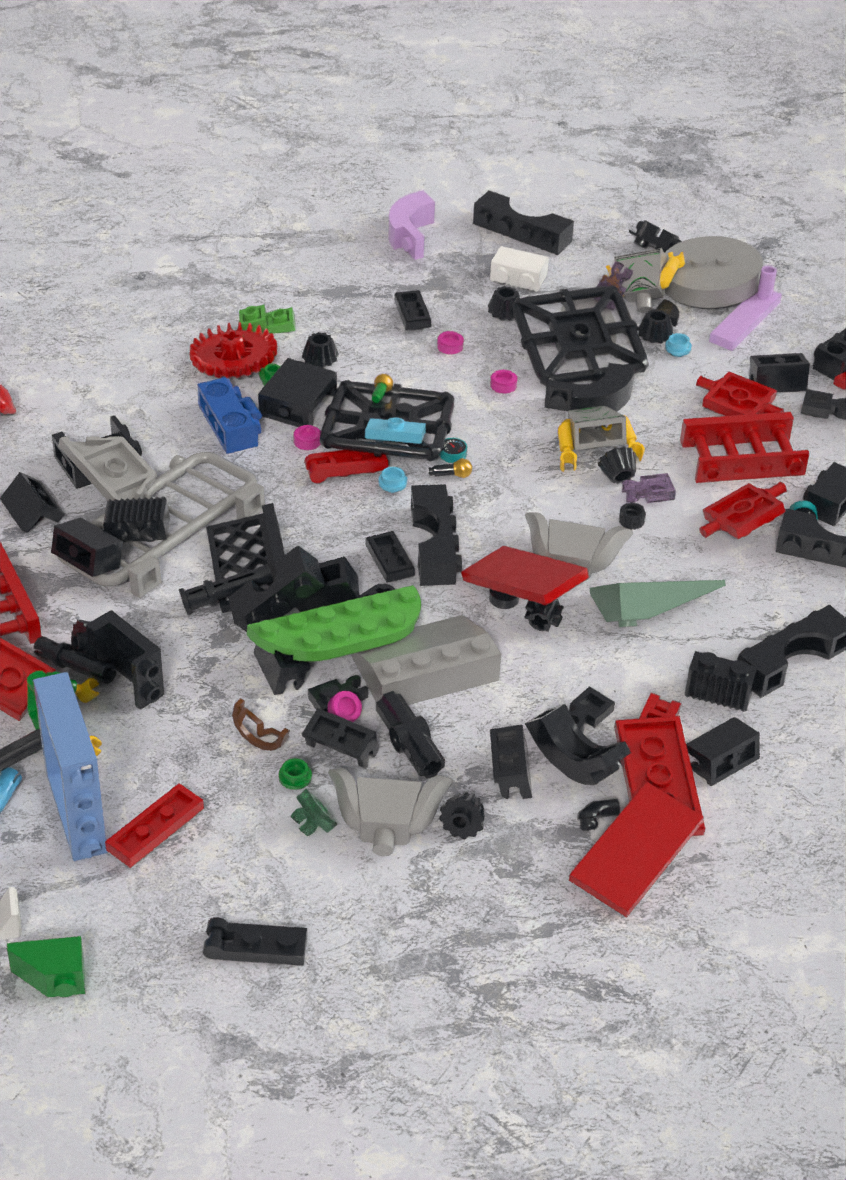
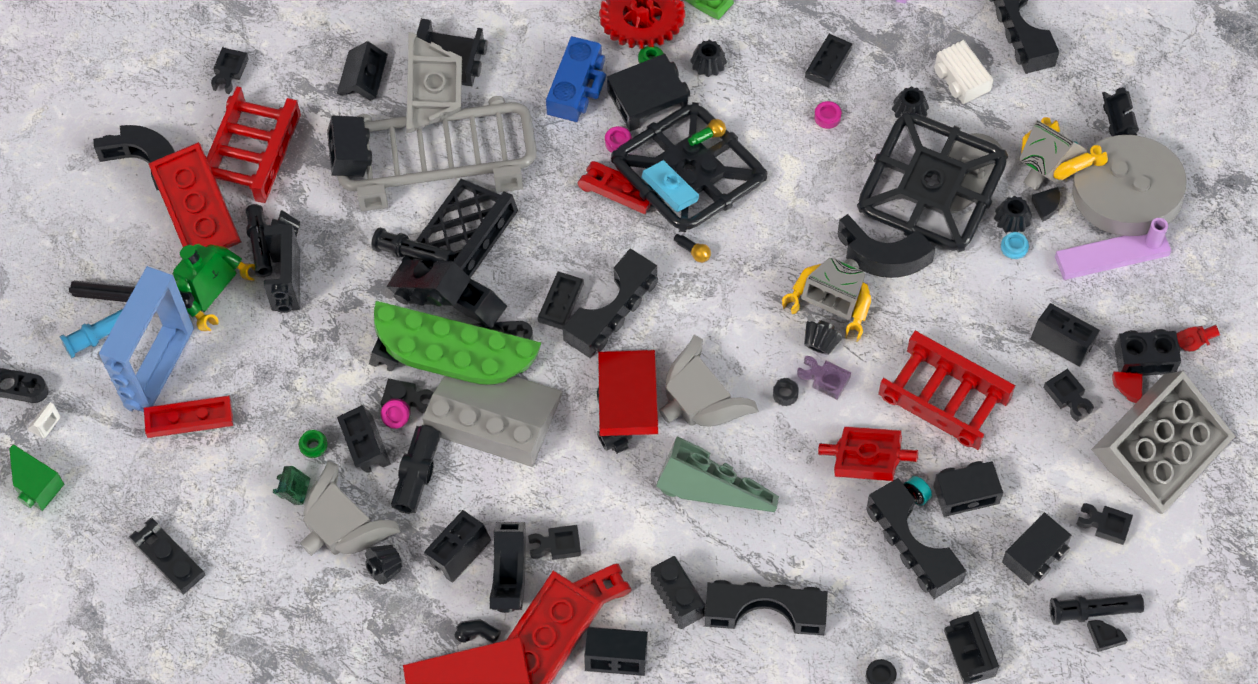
camera: 45 degrees right, 20 degrees up
black brick [103,496,170,543] -> none
reddish brown helmet [232,698,290,751] -> none
medium azure plate [378,467,407,493] -> none
tile [439,438,467,463] -> none
dark pink tile [490,369,518,394] -> none
plate [594,261,633,311] -> none
red plate [696,371,784,416] -> none

